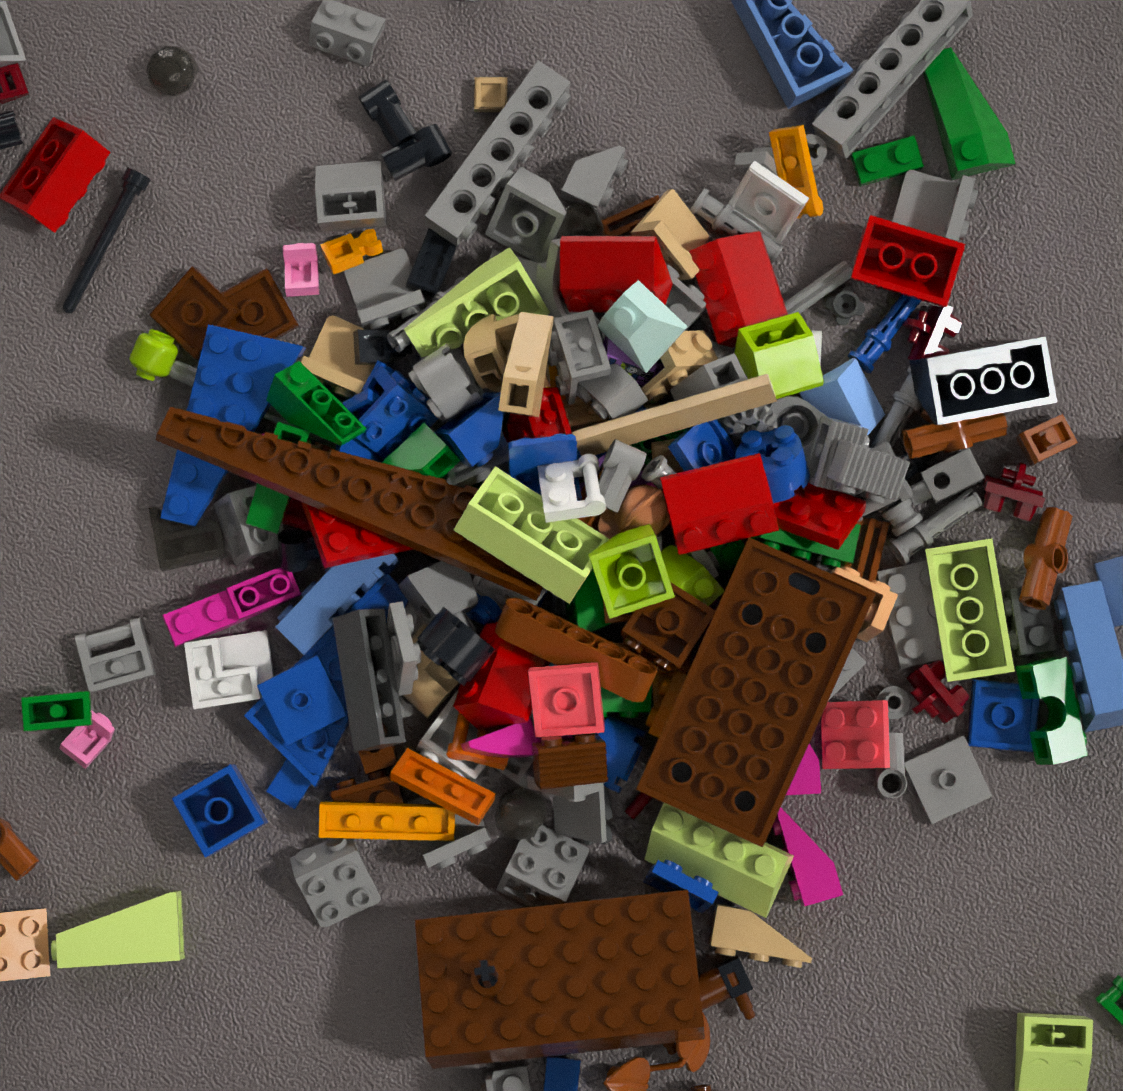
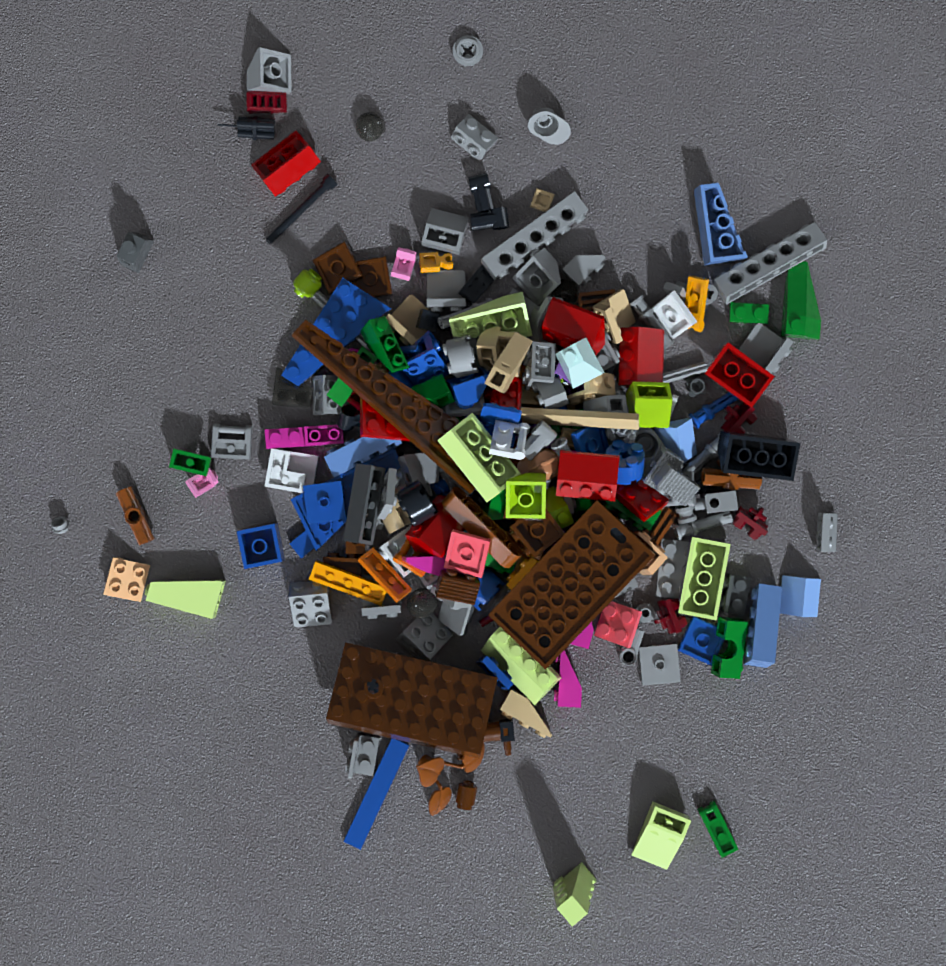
camera: 25 degrees right, 5 degrees up
dark orange slope [1016,414,1078,467] -> none
dark orange piece [1019,507,1073,610] -> none

